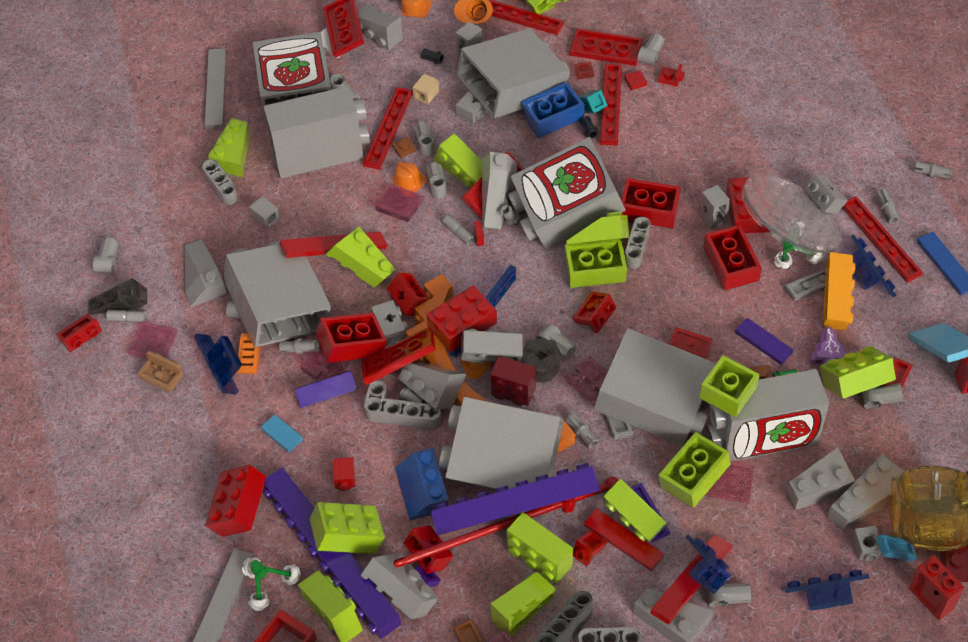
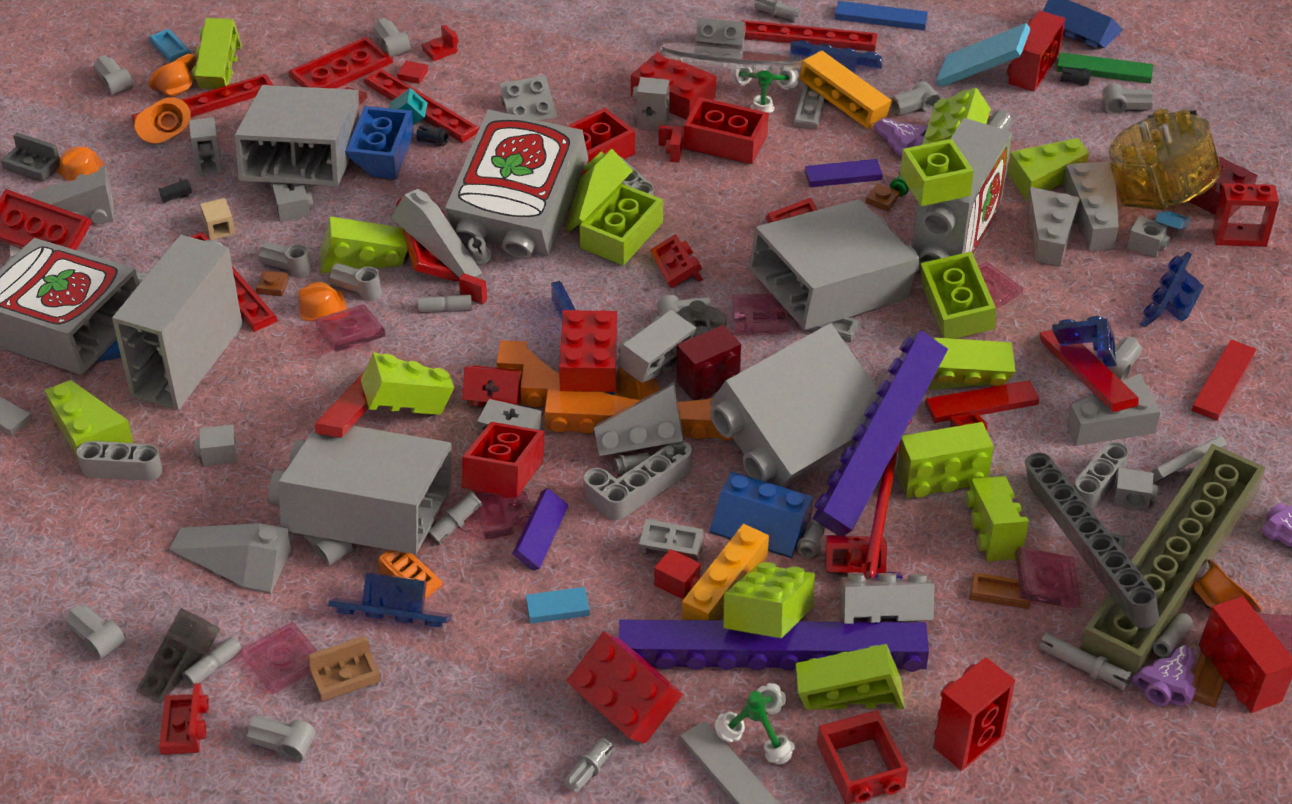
camera: 55 degrees left, 10 degrees down
red tile [362,327,435,385] -> none
none -> light grey piece [246,715,316,762]
none -> light grey hinge [499,75,557,120]
none -> light grey axle [564,738,614,793]
none -> light grey hinge [639,519,704,562]
none -> red bracket [658,125,683,163]
none -> light orange brick [682,524,769,621]
none -> light grey pin [797,521,825,558]
none -> light grey piece [890,81,941,115]
none -> lime wedge [1008,138,1089,201]

